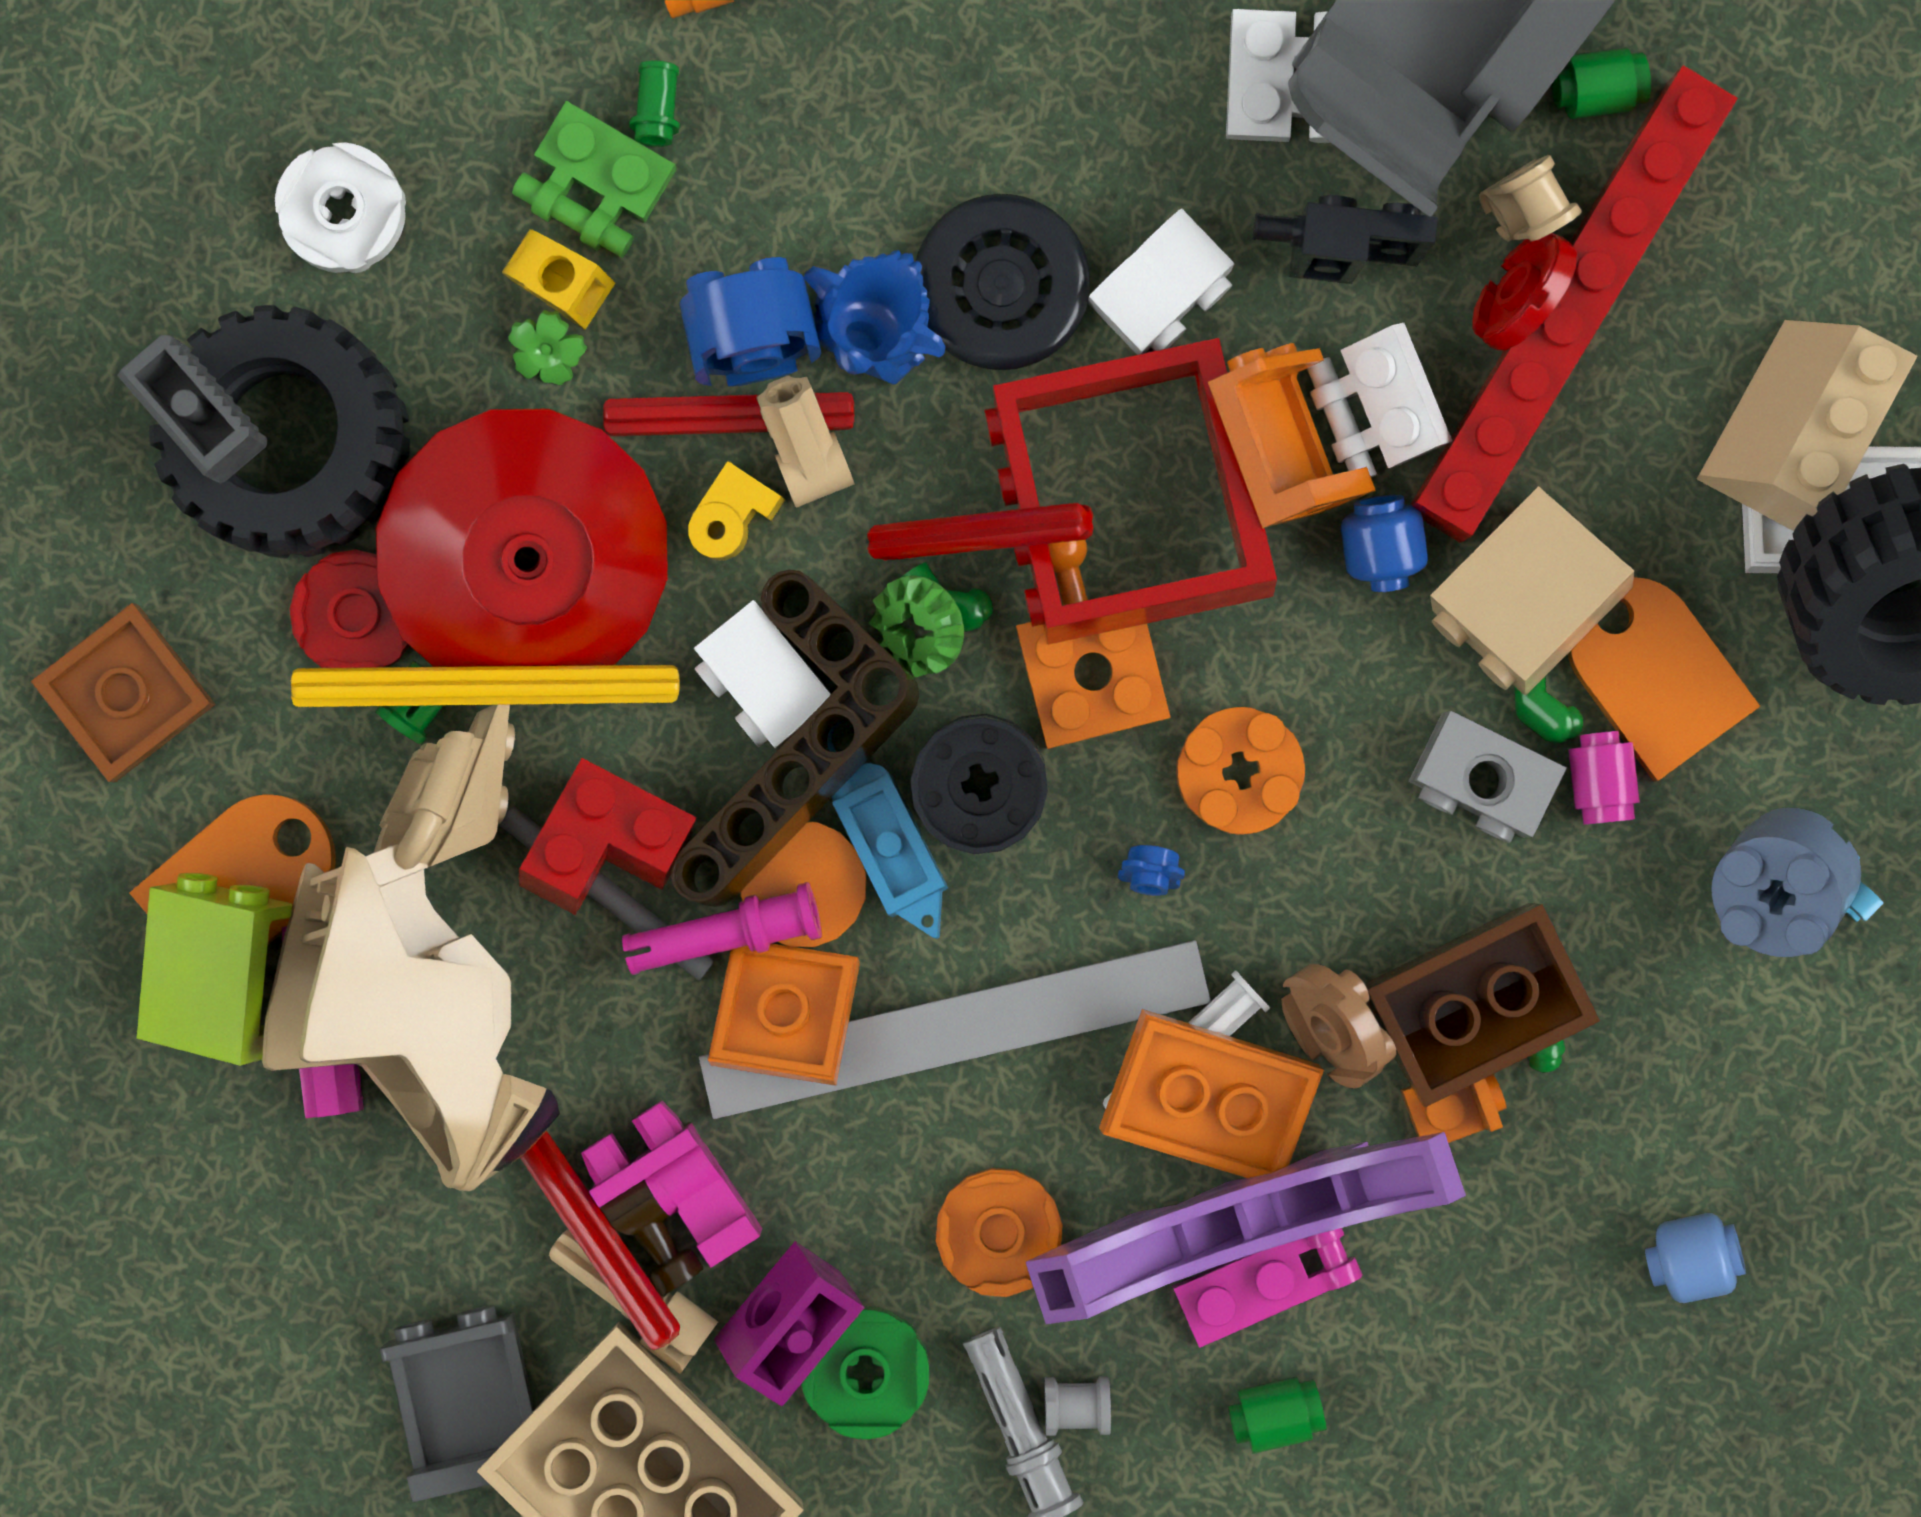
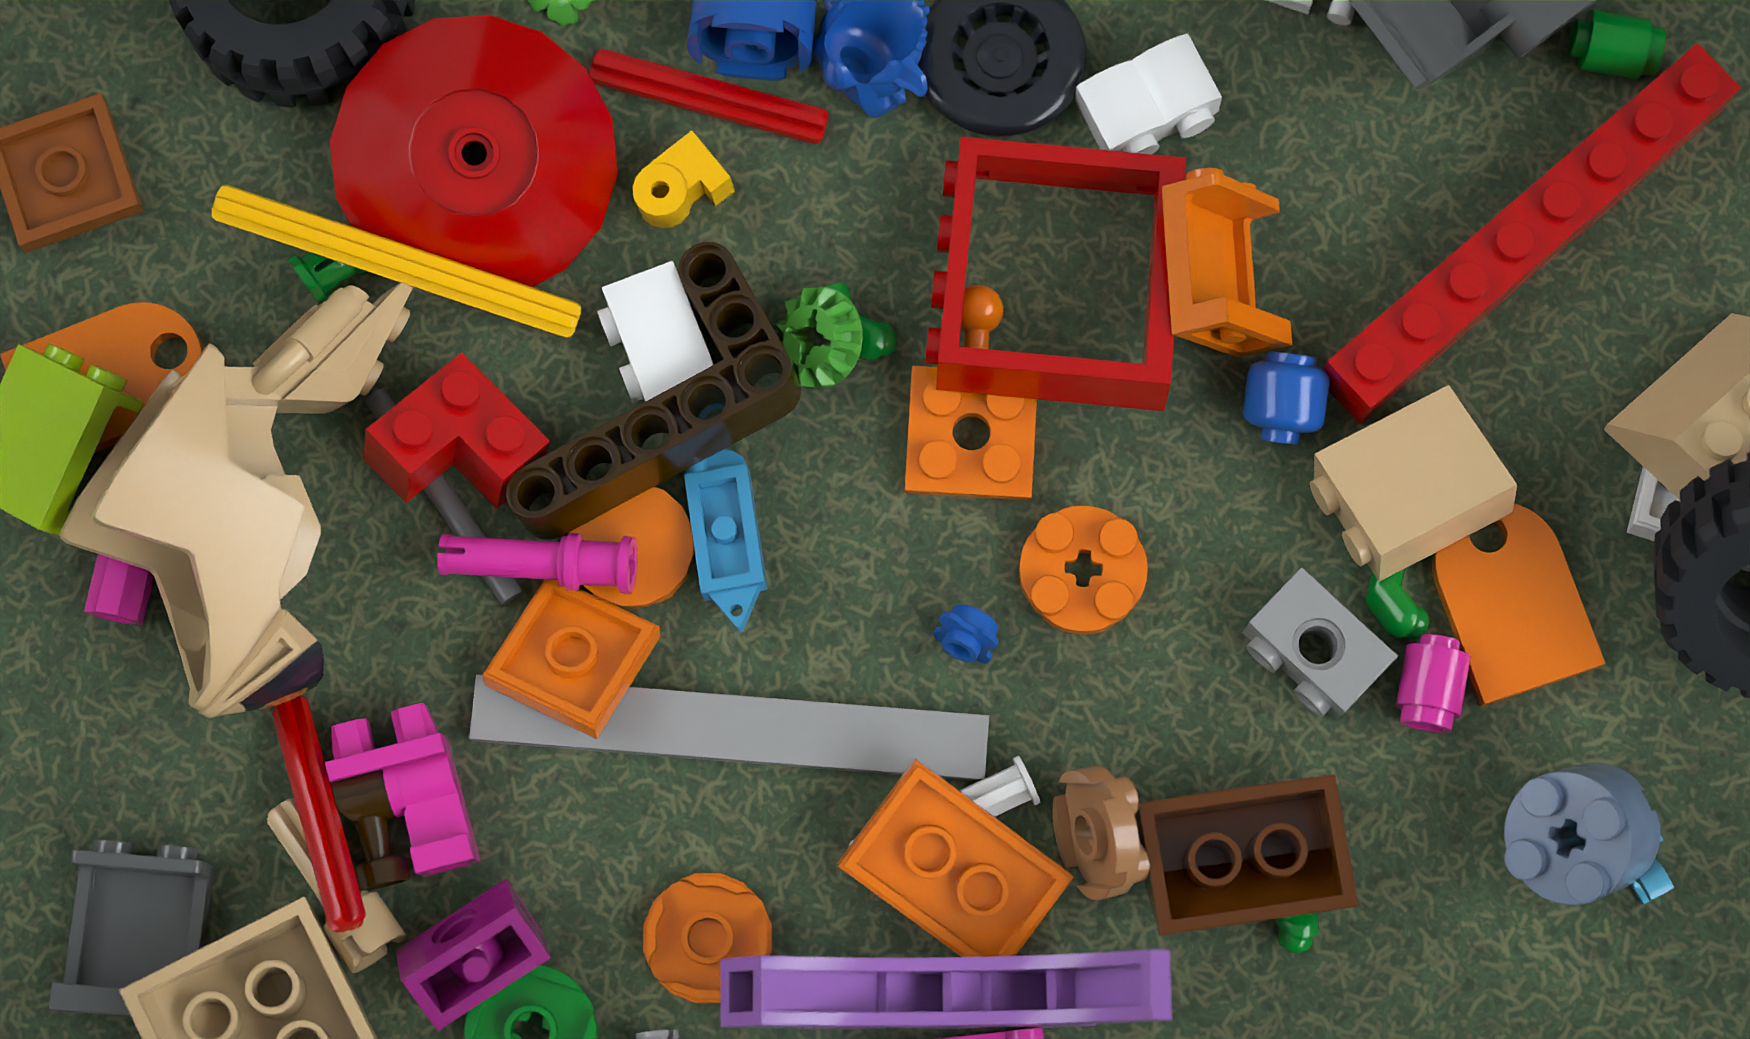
camera: 20 degrees right, 10 degrees down
red tile [289,550,410,668] -> none
tan piece [756,376,855,508] -> none
red axle [867,503,1094,561] -> none
black wheel [911,713,1048,854] -> none
black plate [1252,195,1438,284] -> none
white plate [1307,323,1452,477] -> none
orange bracket [1400,1074,1507,1143] -> none
red tile [1472,232,1577,351] -> none
tan piece [1479,155,1582,242] -> none

